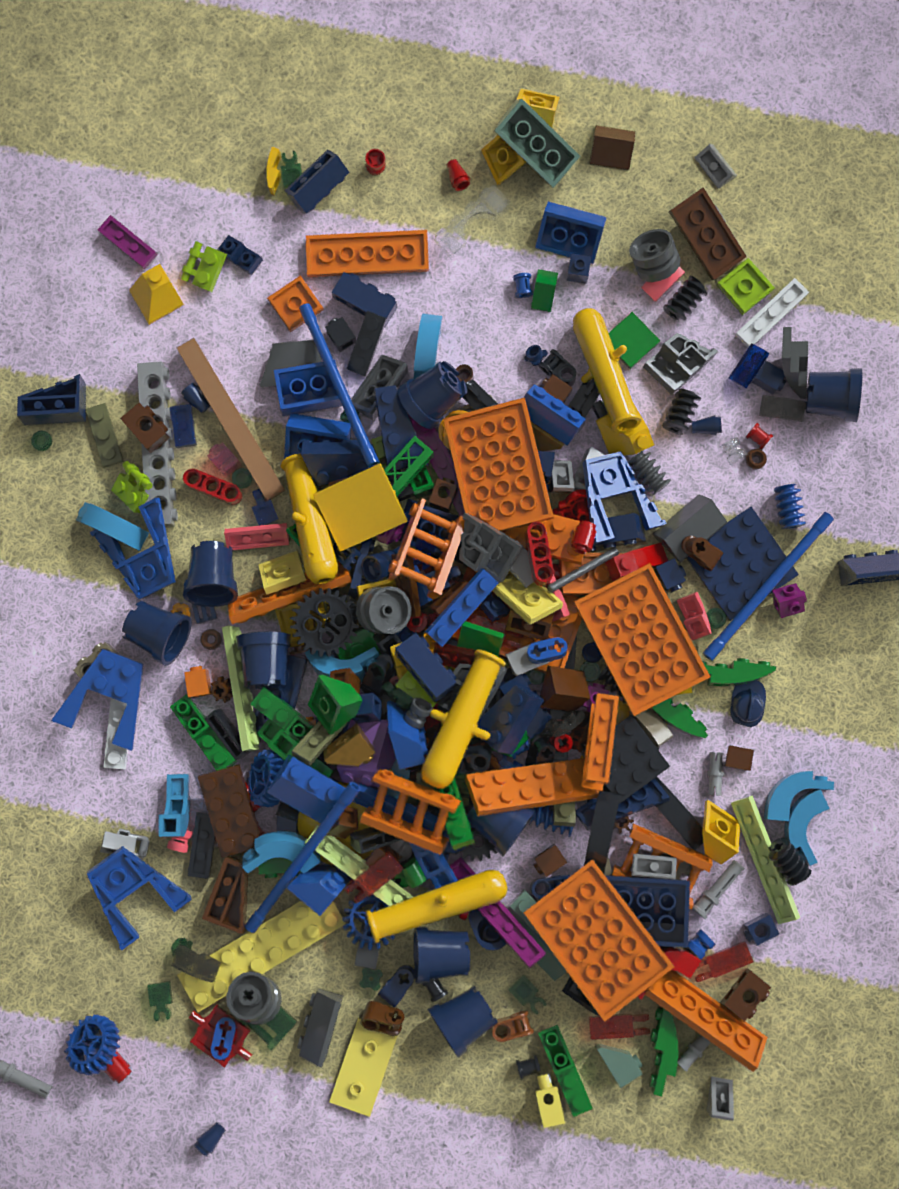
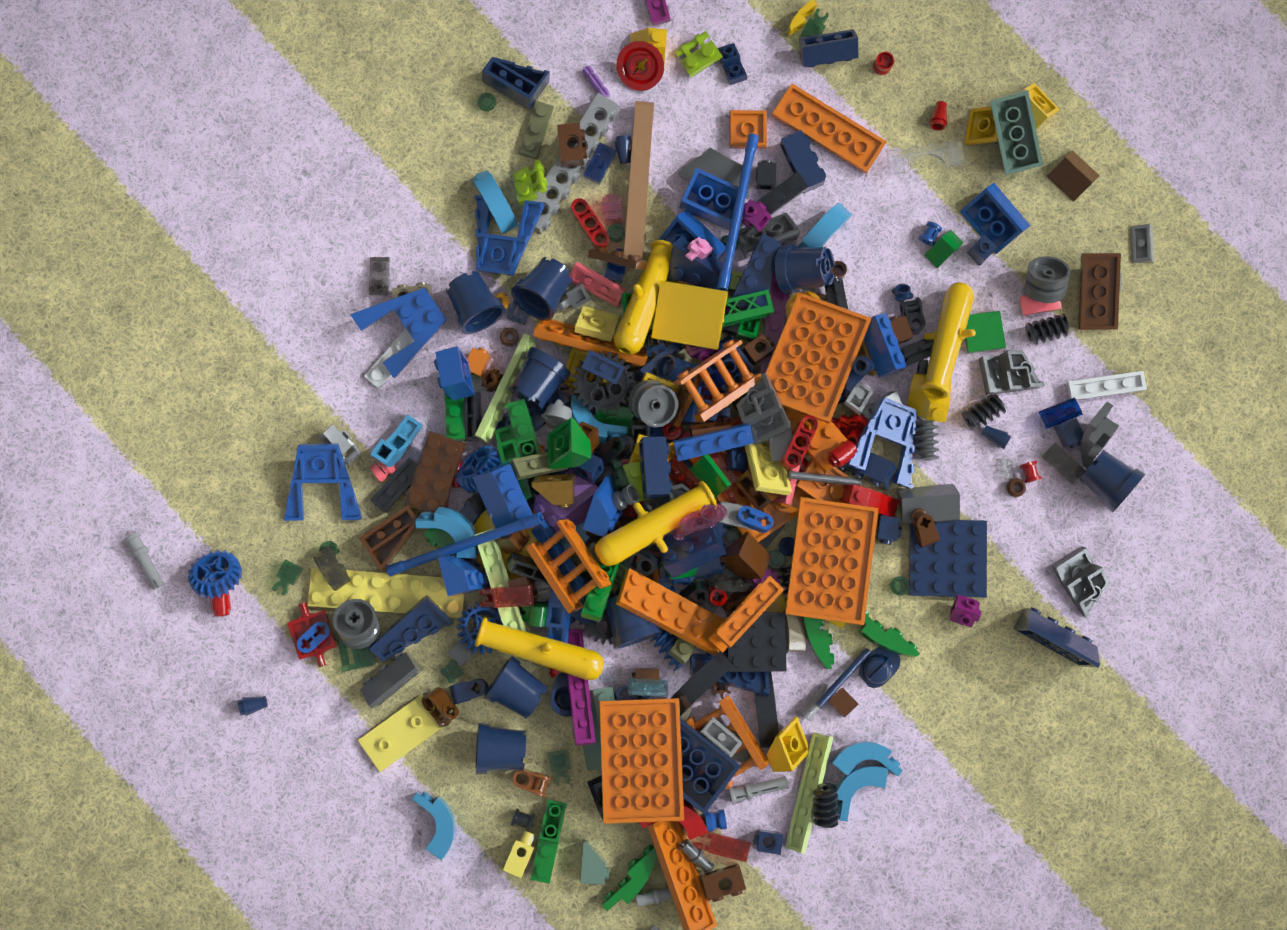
camera: 25 degrees right, 0 degrees up
black bush [421,979,448,1002] -> none
clear red hinge [589,1014,650,1040] -> none
coral slope [677,592,712,641] -> none
blue piece [703,512,834,661] -> none
lime plate [716,258,775,315] -> none
blue piece [774,484,806,529] -> none
none -> clear smoke slope [369,257,390,295]
none -> dark blue wing [369,595,453,662]
none -> dark azure arch [412,791,456,861]
none -> blue brick [434,346,475,401]
none -> light grey piece [541,399,572,429]
none -> dark grey plate [558,282,590,311]
none -> dark blue plate [581,350,625,385]
none -> medium lavender axle [582,65,610,97]
none -> reddish brown plate [588,246,647,269]
none -> red gear [616,41,665,91]
none -> clear light blue slope [628,678,668,697]
none -> clear pink connector [673,504,728,540]
none -> dark grey pin [679,839,714,874]
none -> bright pink plate [685,237,714,261]
none -> magenta brick [741,199,772,232]
none -> dark blue bar [815,648,871,709]
none -> dark blue cone [853,356,875,375]
none -> dark grey slope [1052,546,1110,618]

